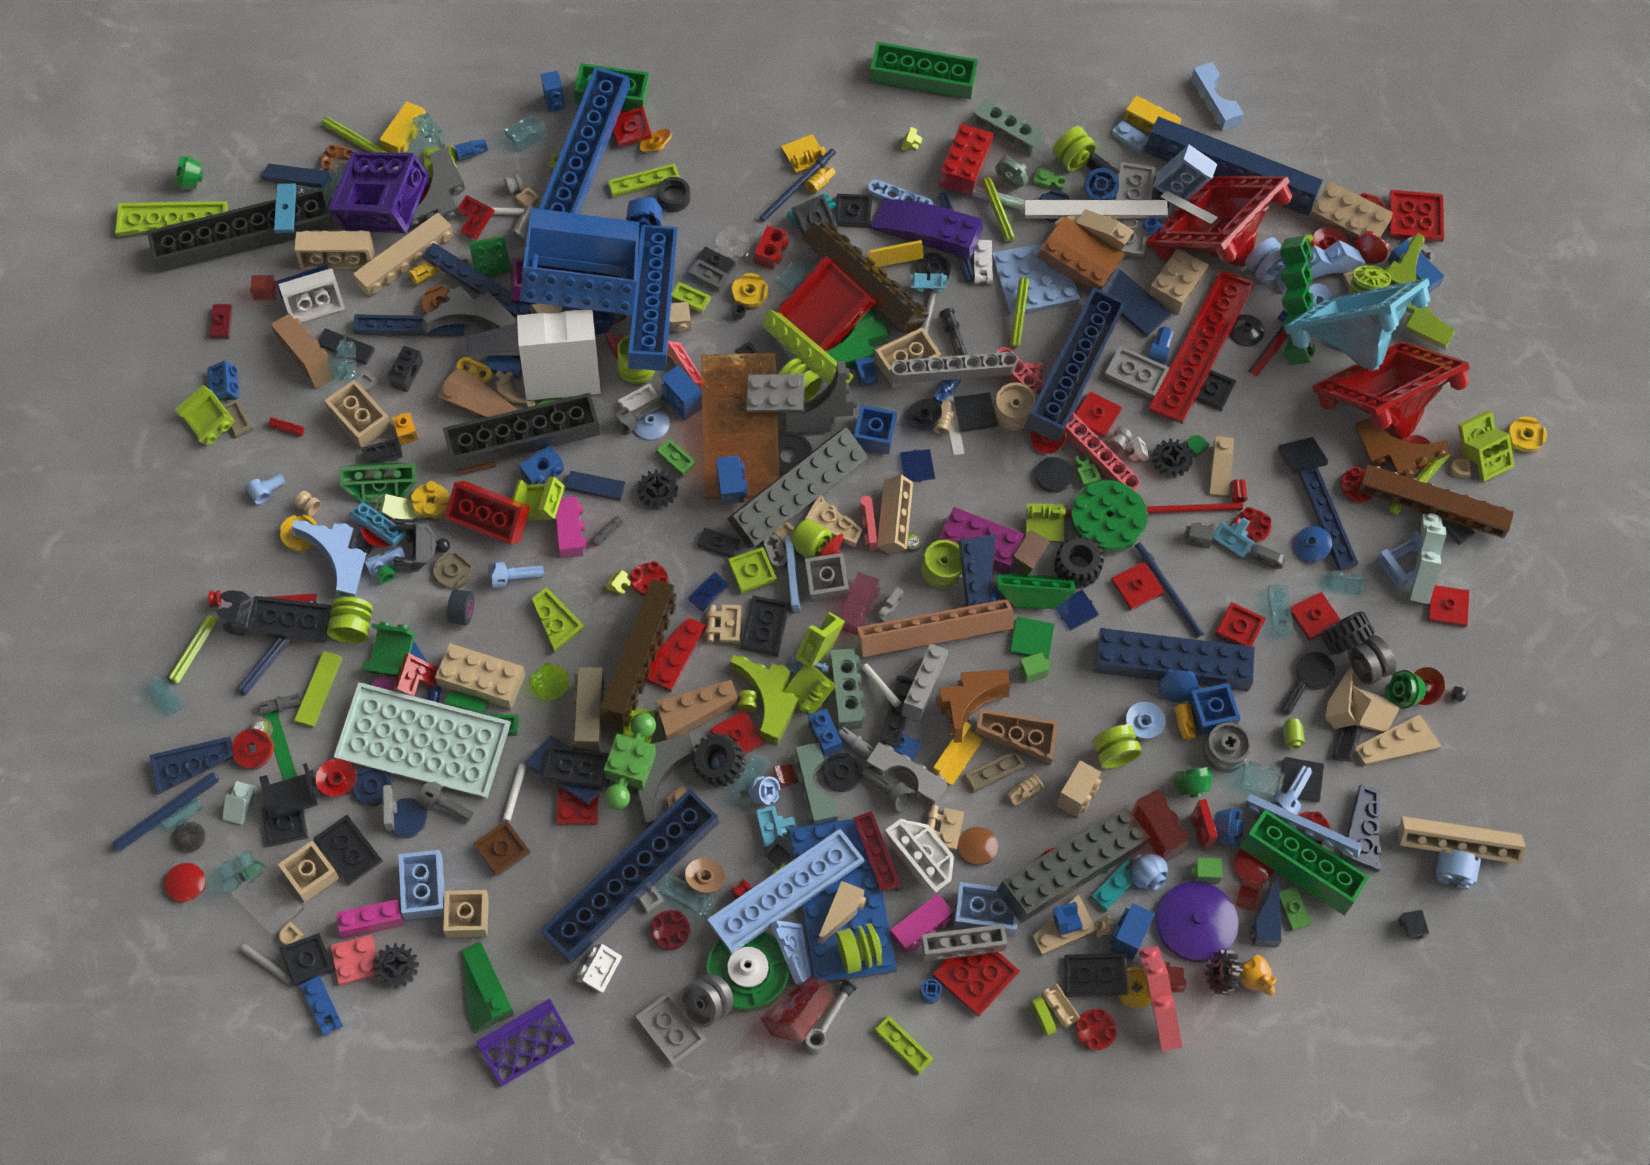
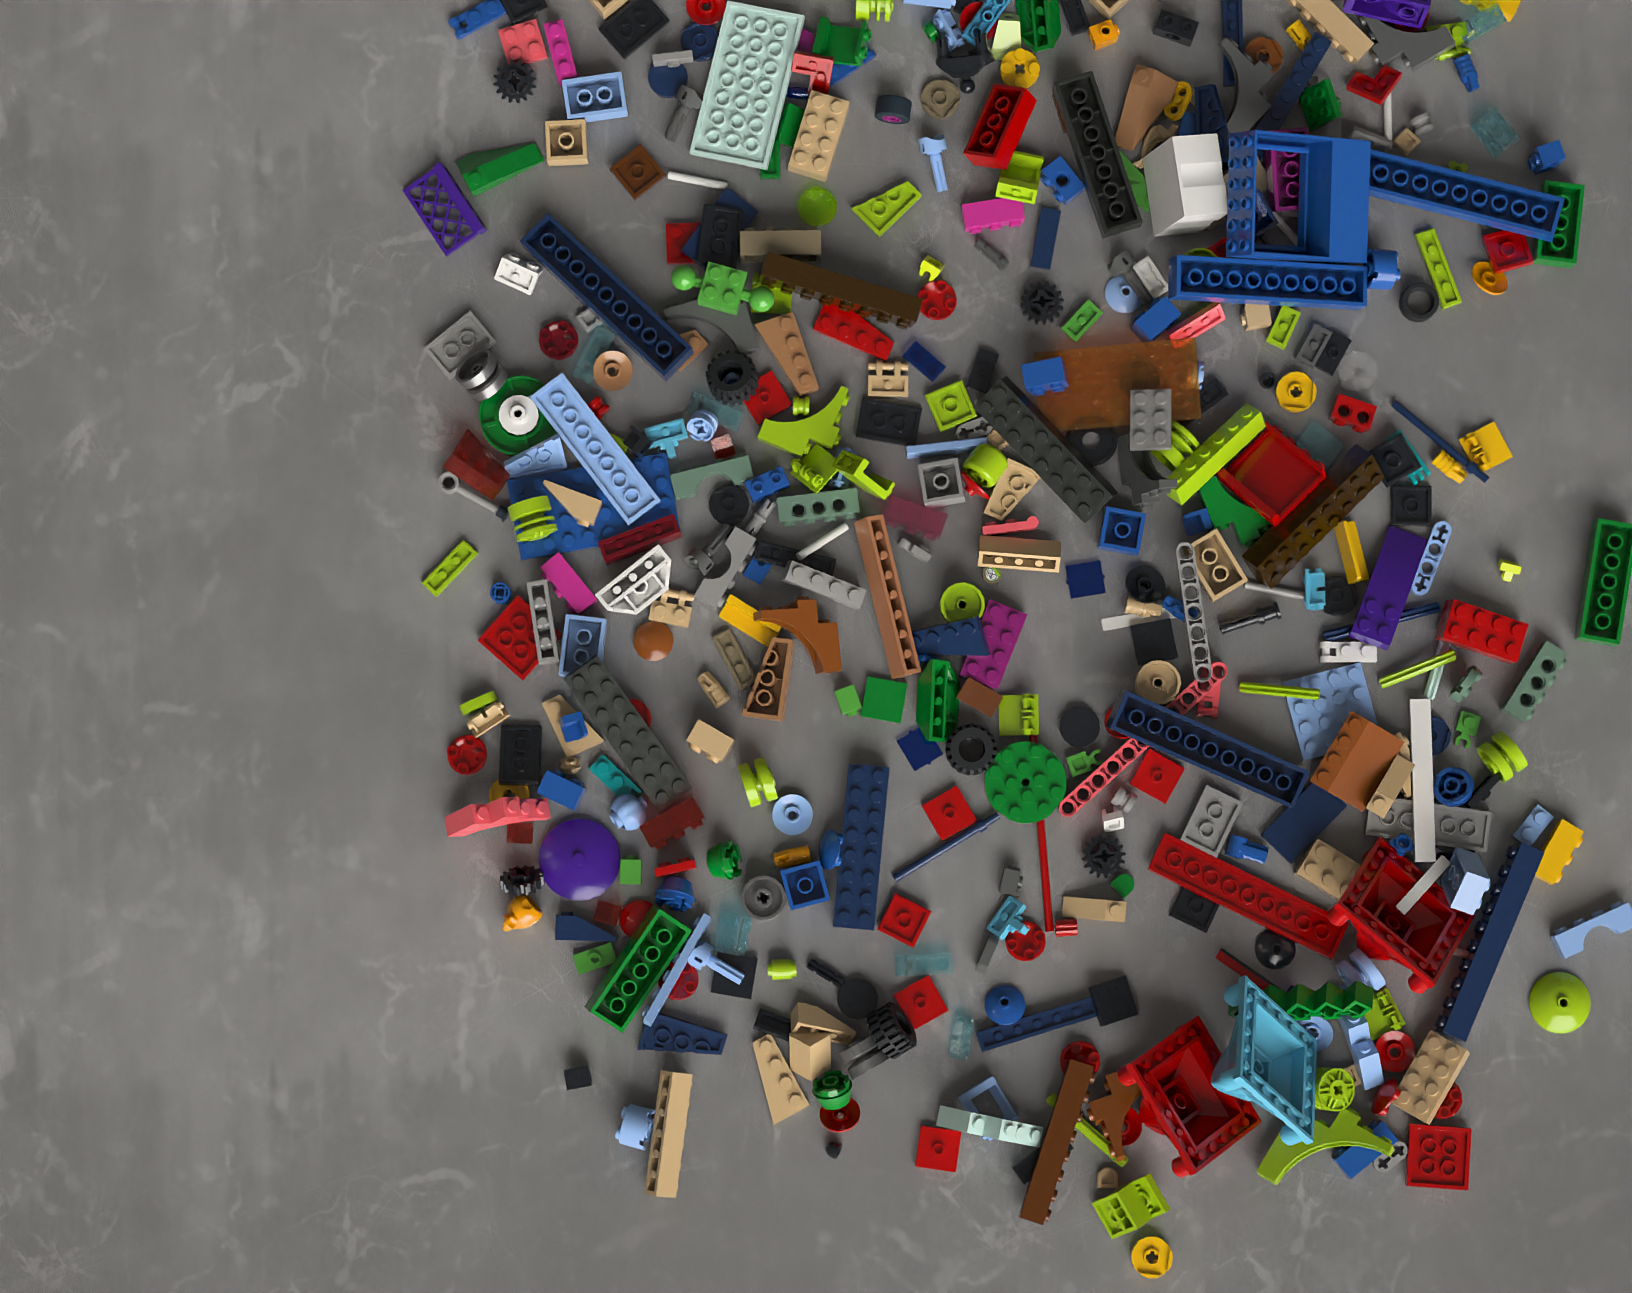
camera: 90 degrees right, 20 degrees up
none -> lime dish [1529,972,1591,1033]

